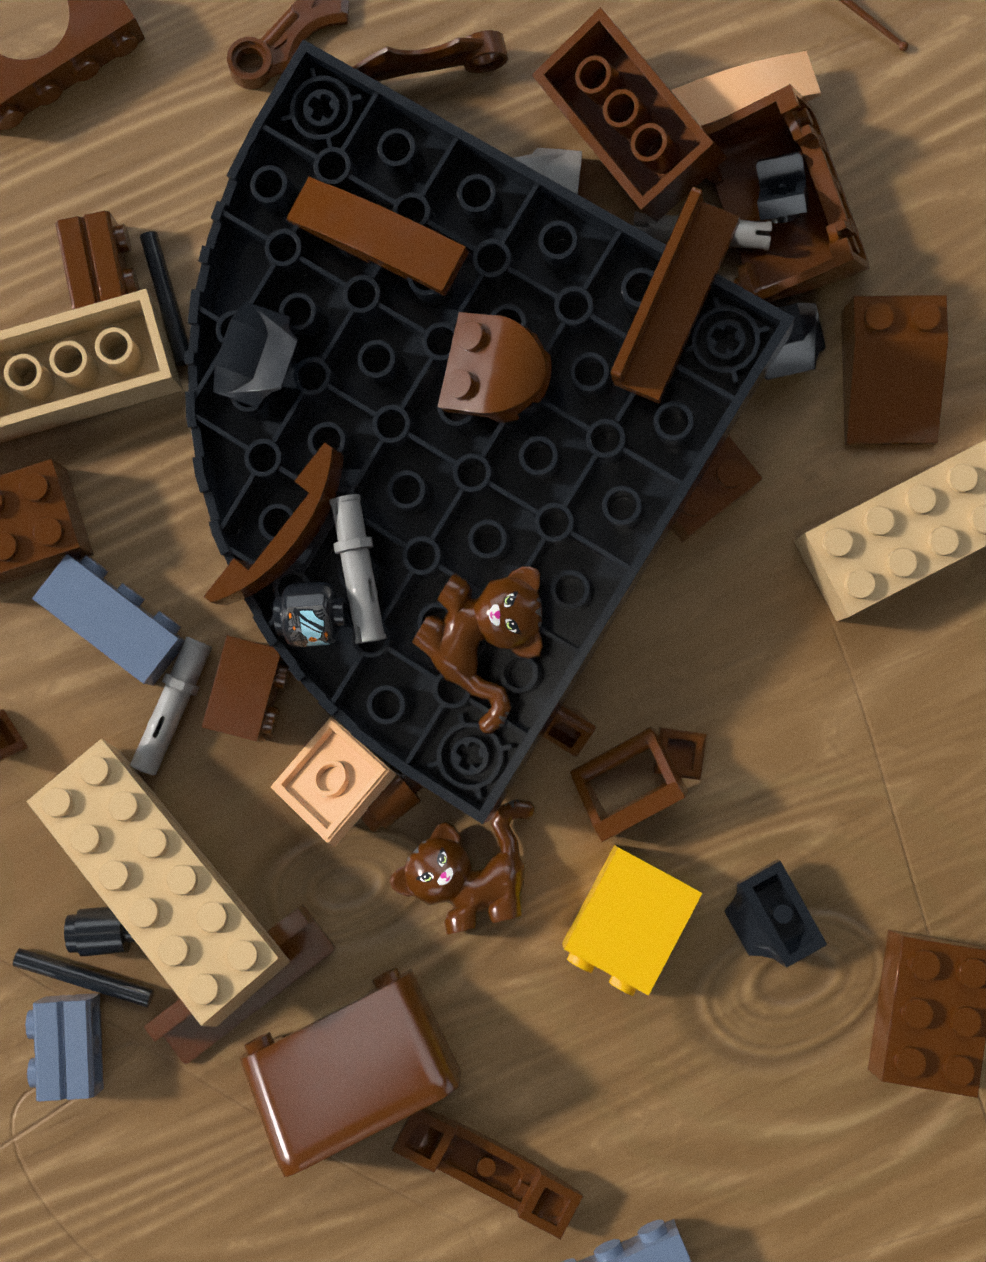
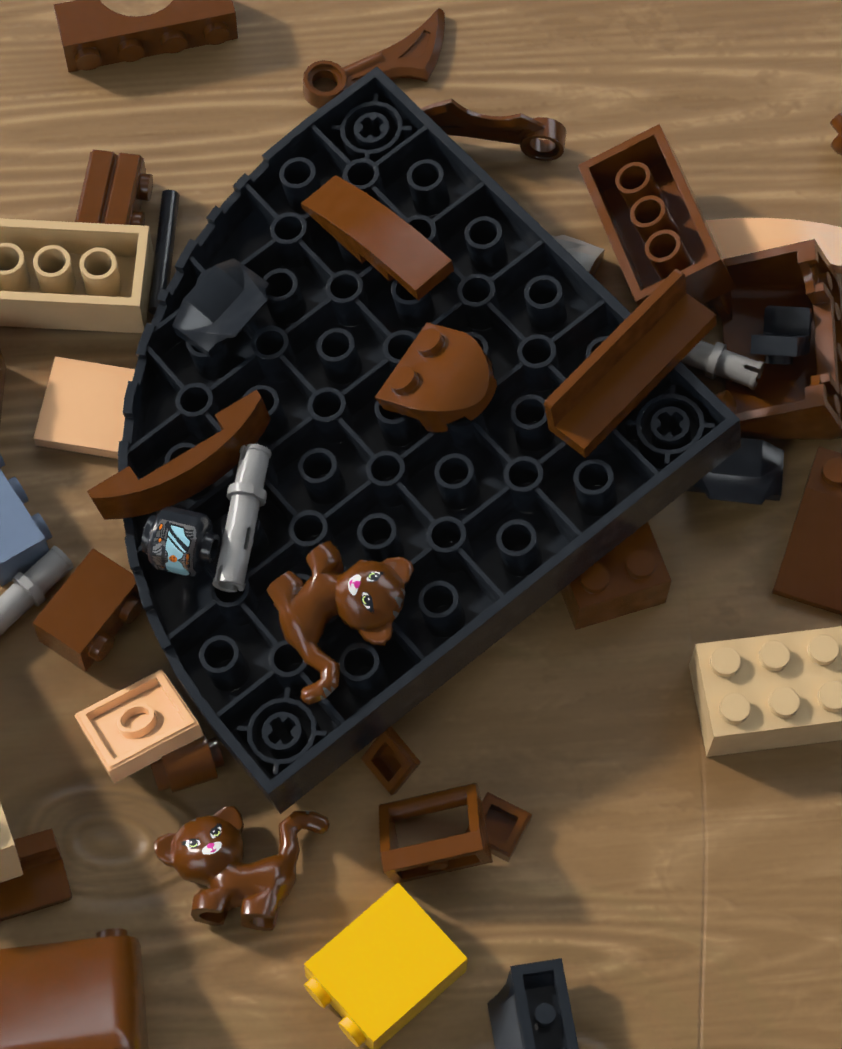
camera: 20 degrees right, 20 degrees down
none -> light nougat tile [33,356,135,459]

